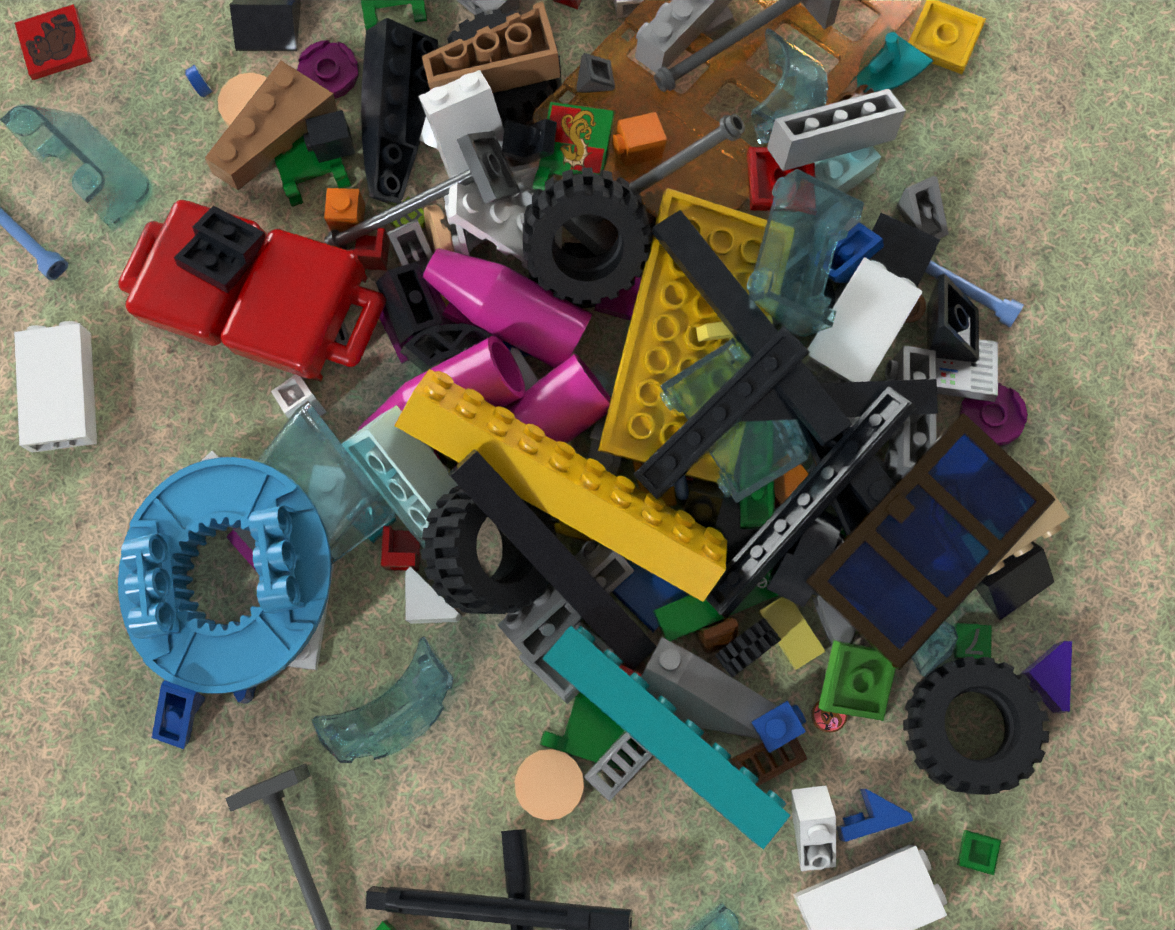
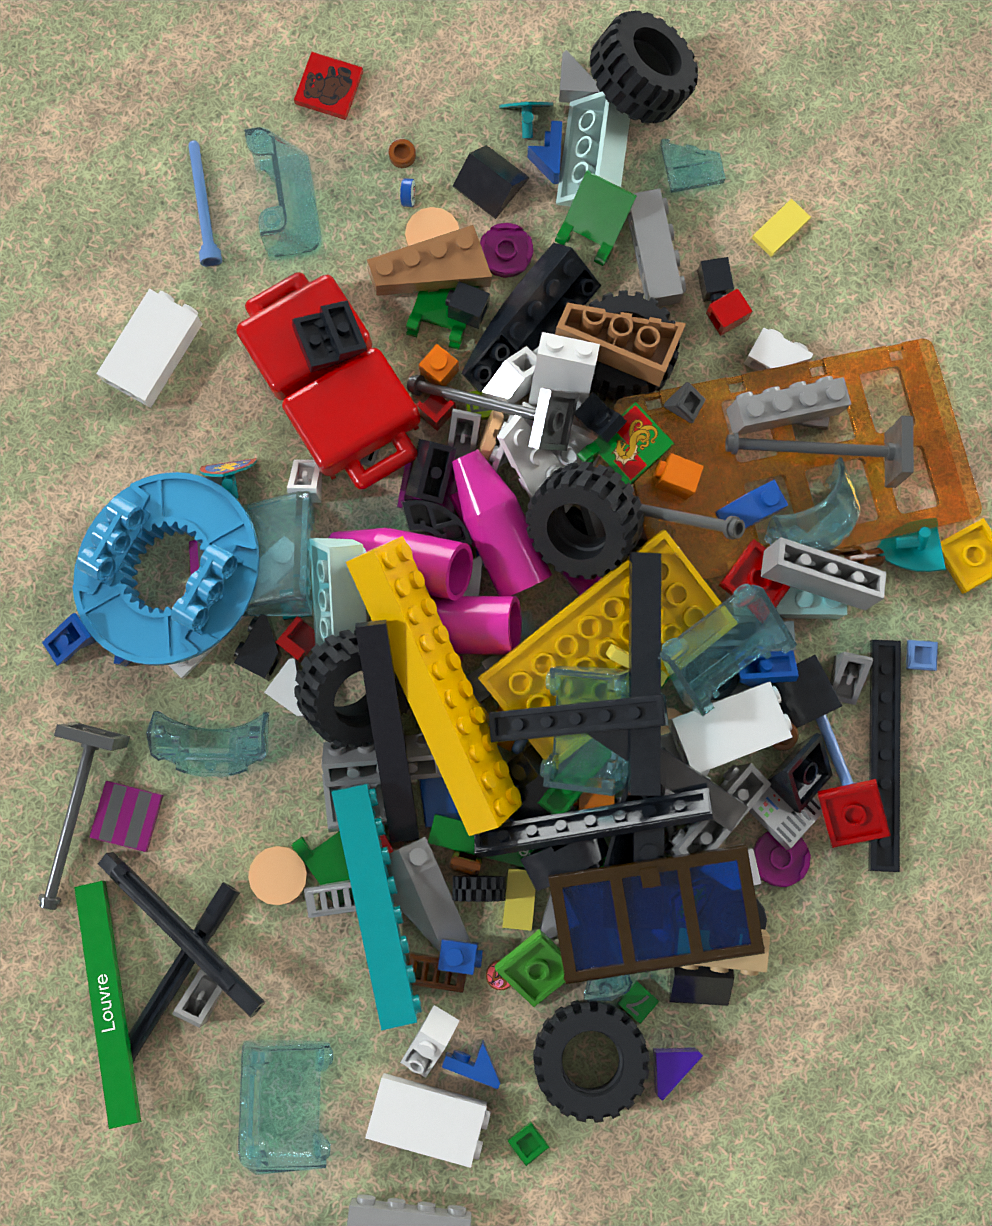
camera: 30 degrees right, 5 degrees up
none -> tile [89,781,164,852]
none -> shield [200,458,257,499]
none -> black slope [234,612,282,681]
none -> dark orange tile [388,139,416,168]
none -> white slope [482,346,537,404]
none -> blue slope [715,479,788,529]
none -> red tile [817,779,891,848]
none -> black tile [868,640,901,872]
none -> medium blue tile [906,640,938,671]

